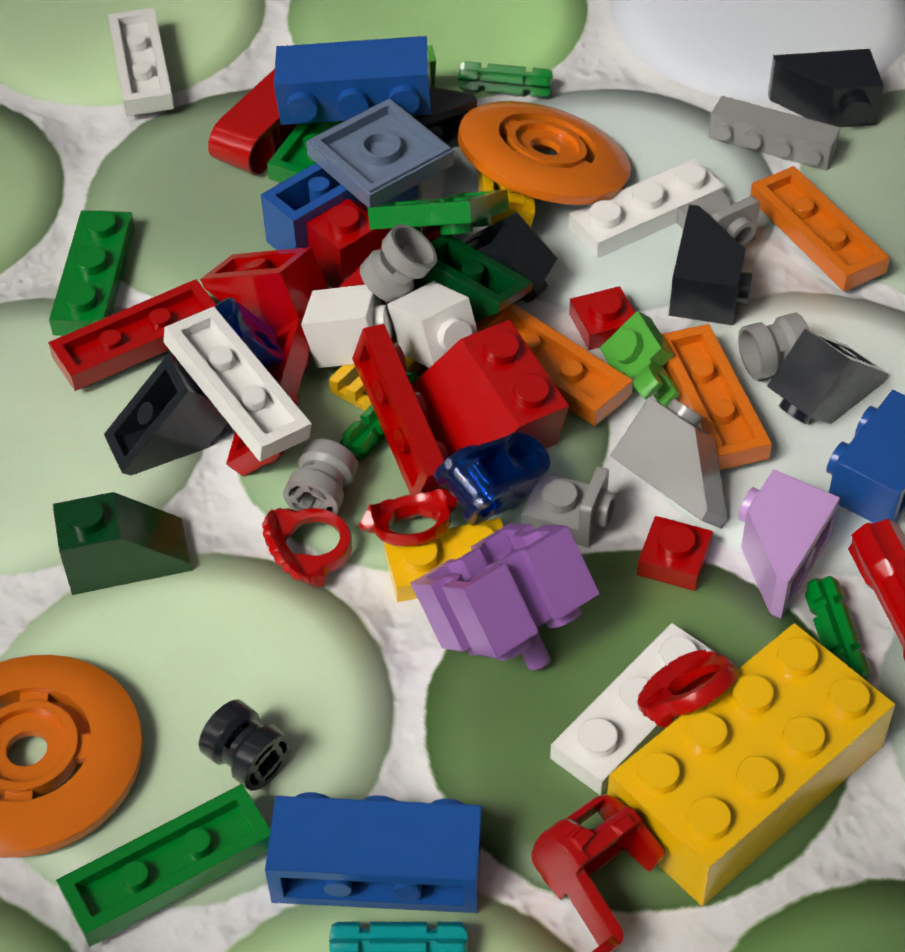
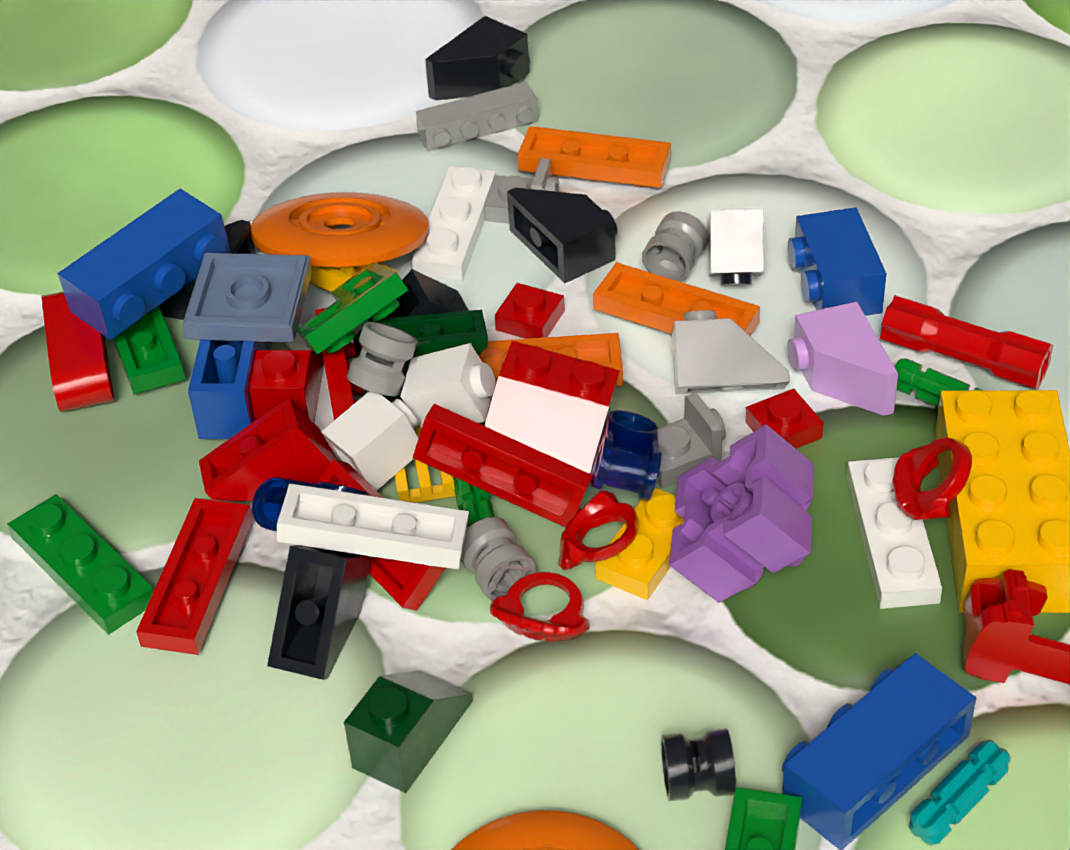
camera: 45 degrees left, 5 degrees down
green axle [458,61,553,98] -> none
bright green plate [599,311,680,406] -> none

